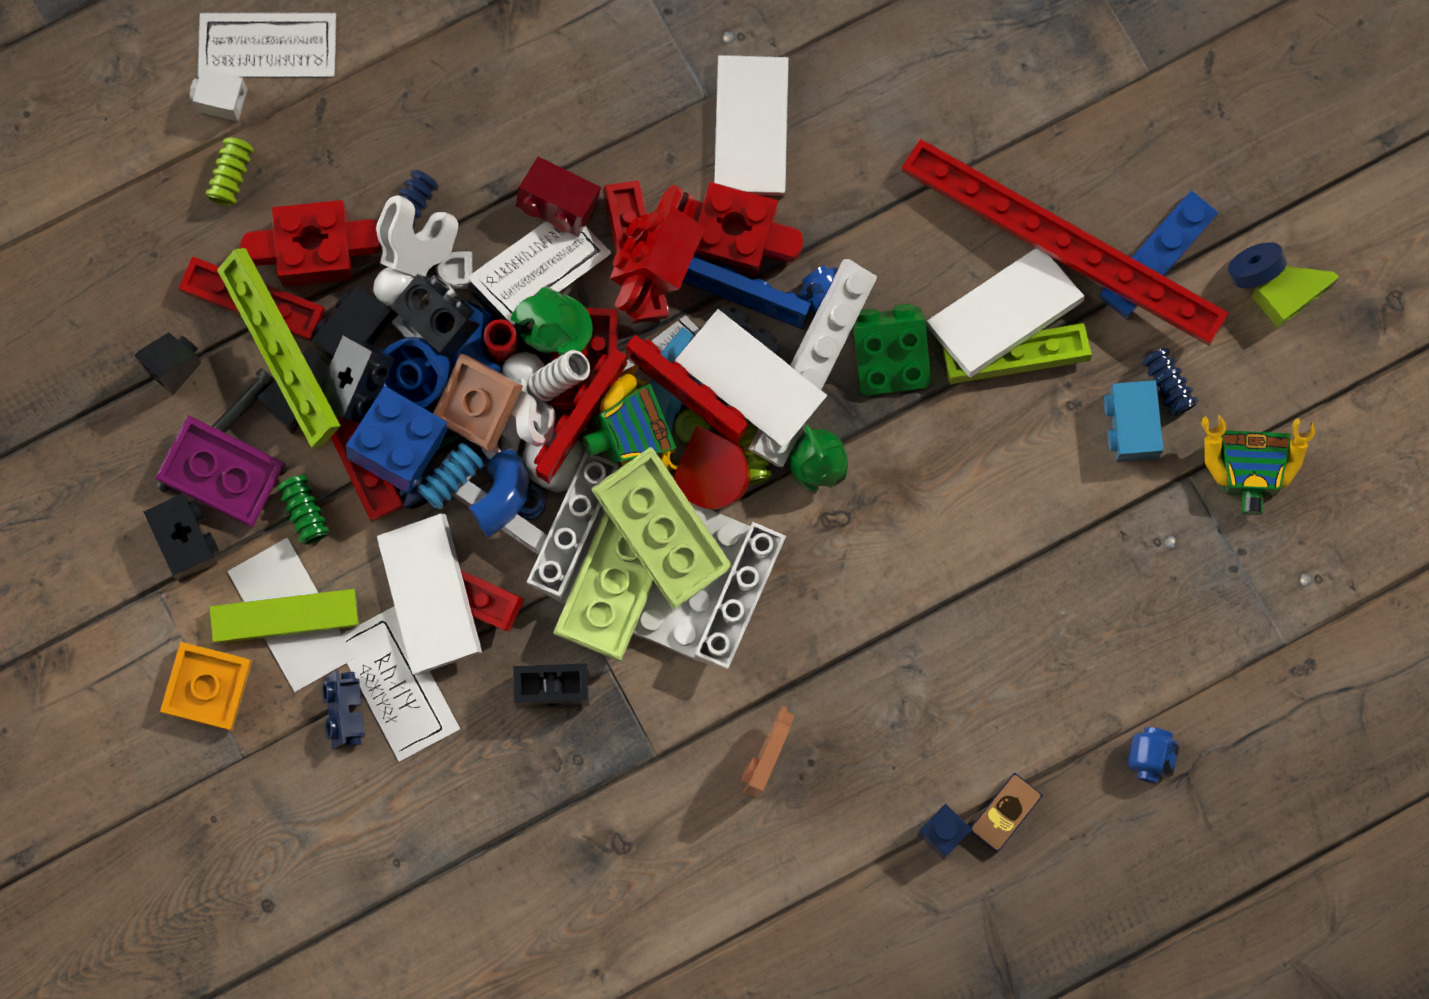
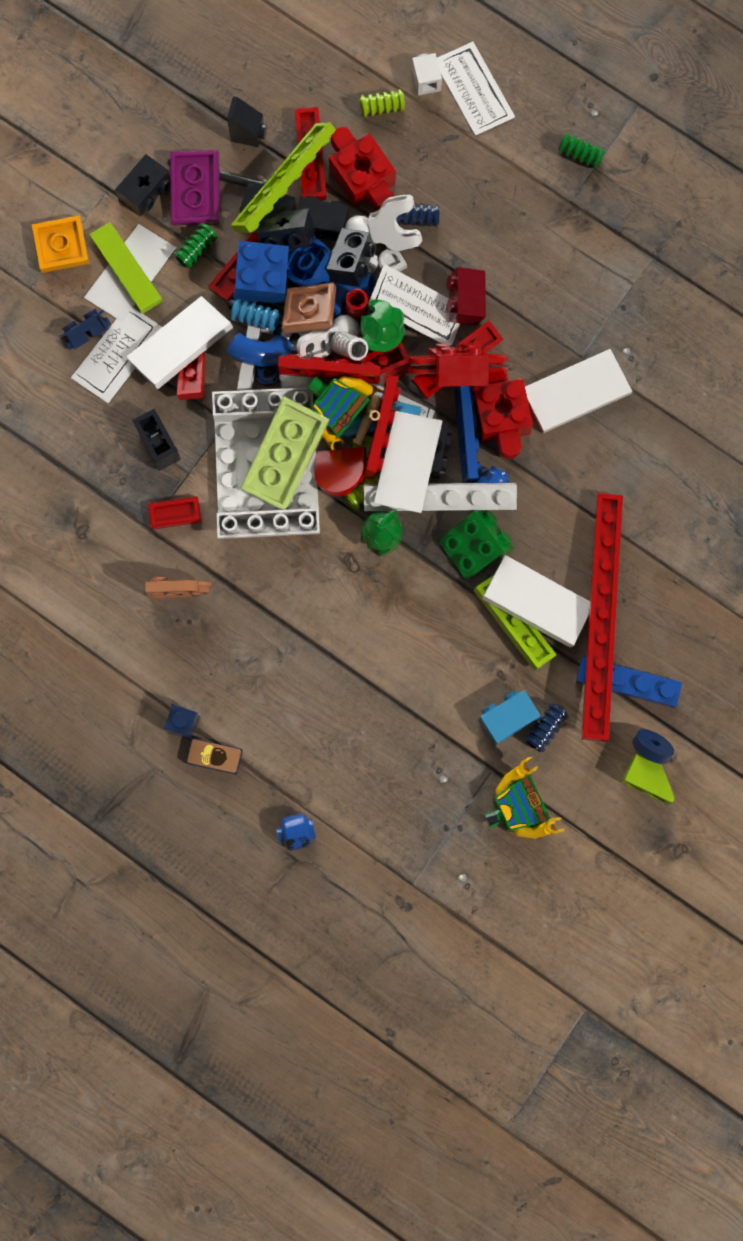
camera: 60 degrees right, 0 degrees up
yellowish green tile [553,511,654,662] -> none
none -> red tile [148,496,202,530]
none -> light nougat piece [353,396,382,446]

